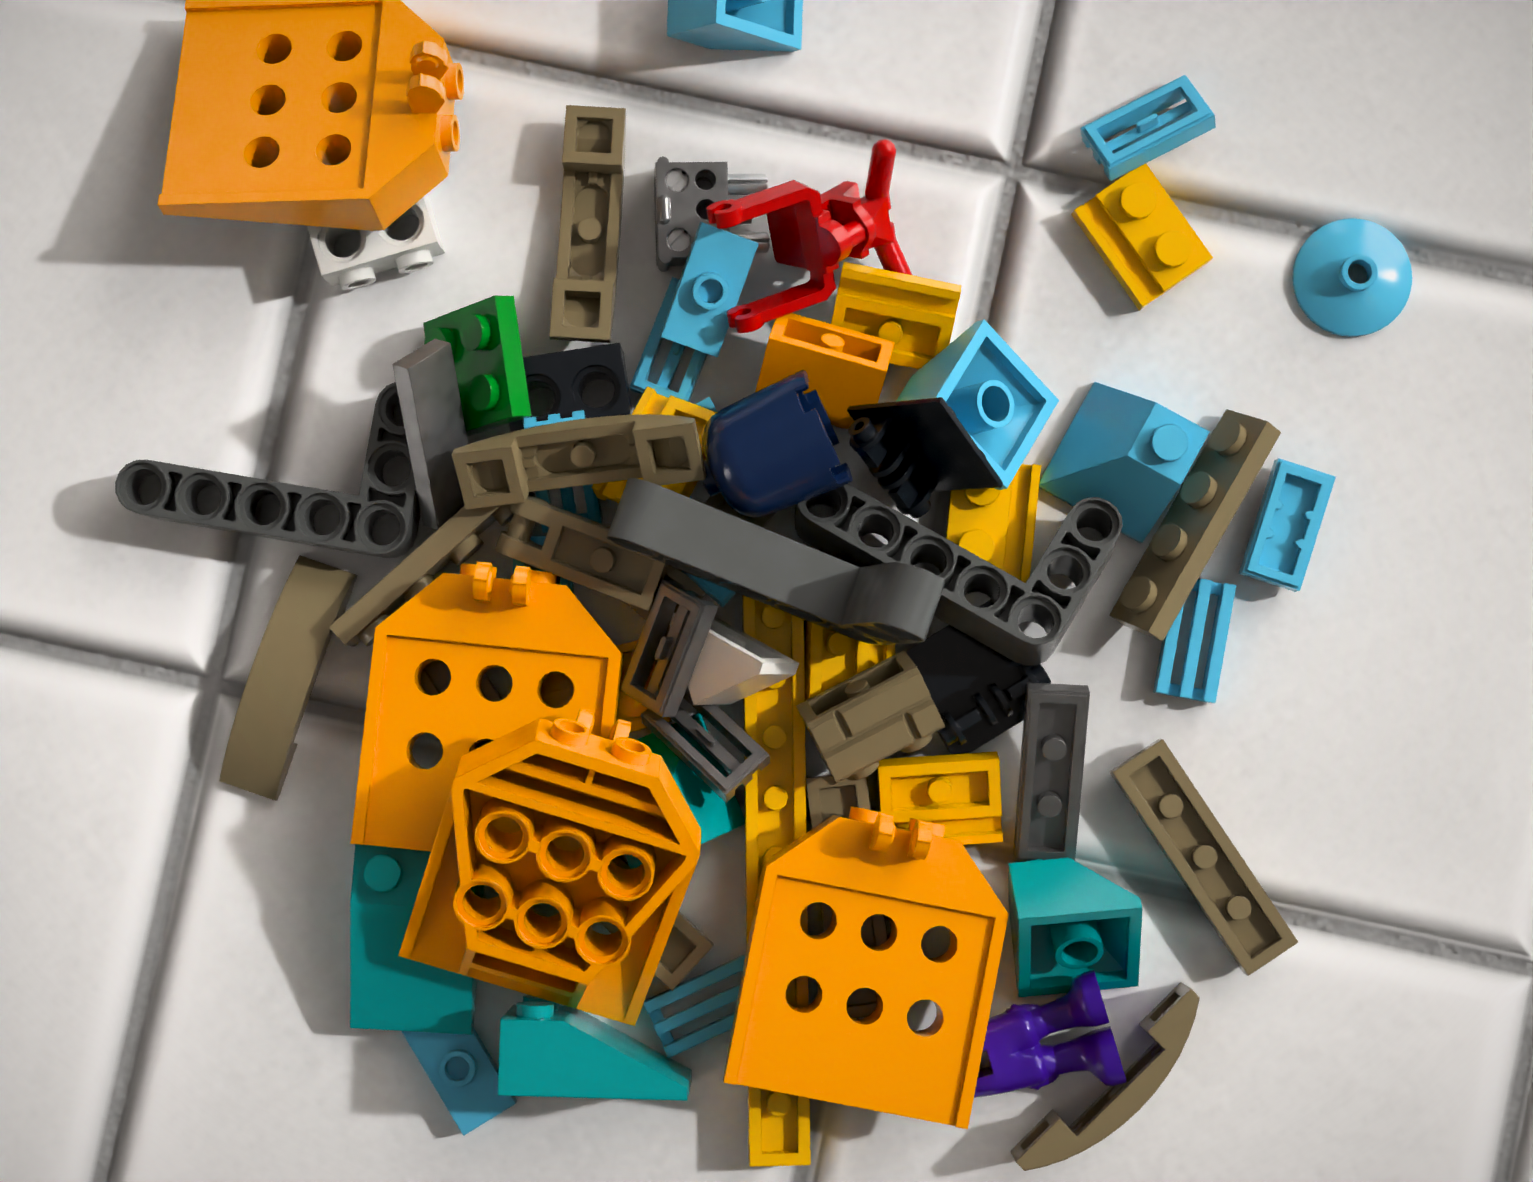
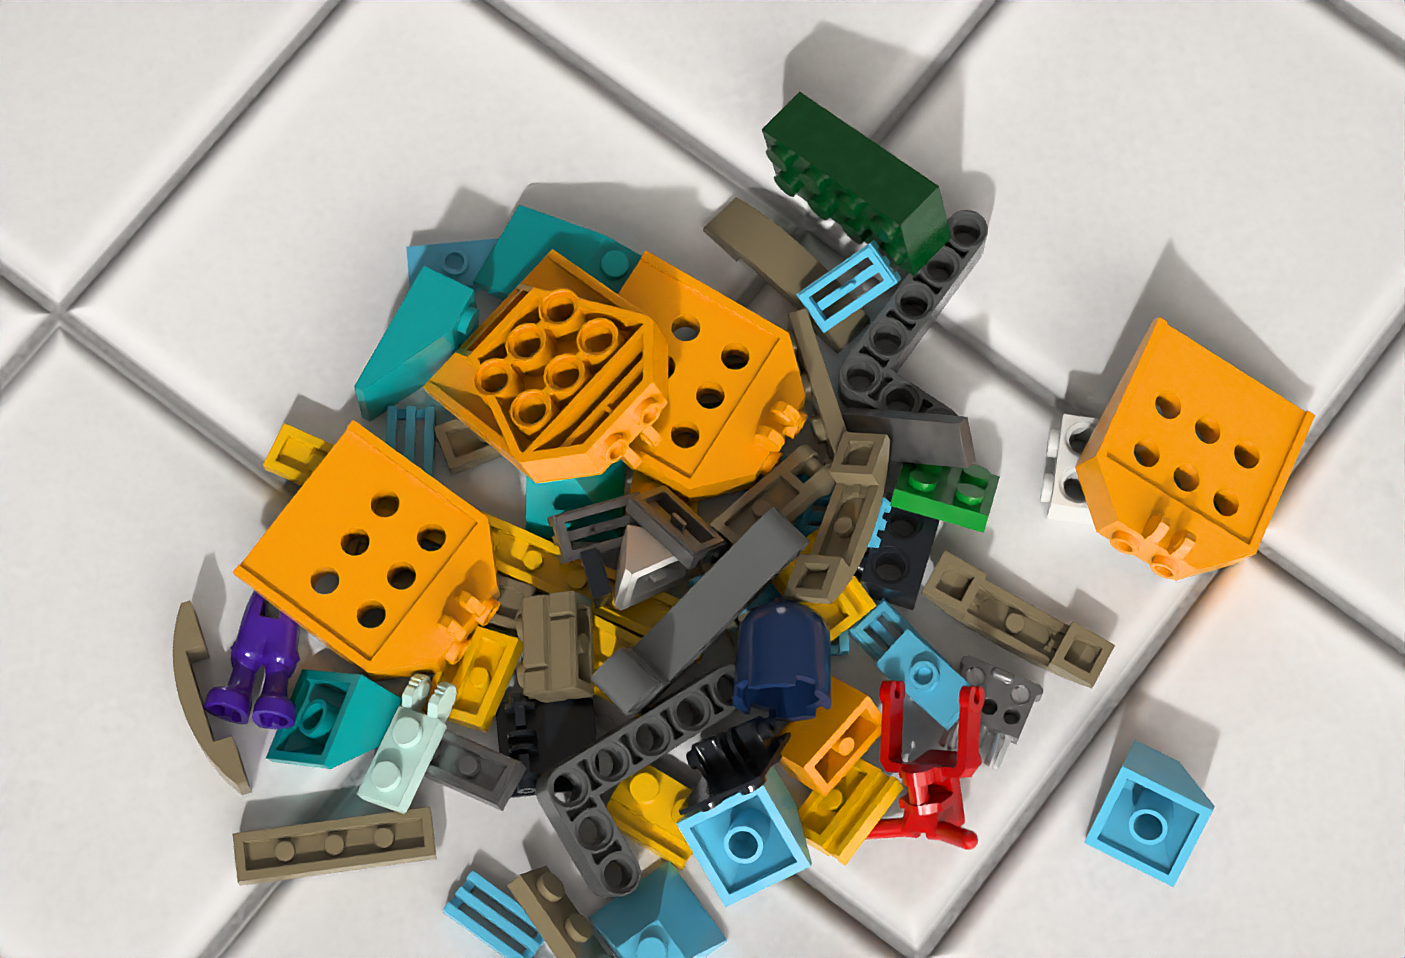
camera: 110 degrees right, 15 degrees down
none -> light aqua hinge [357,673,457,814]
none -> black tile [580,547,613,608]
none -> dark green brick [761,92,951,276]
none -> medium azure tile [796,240,902,333]

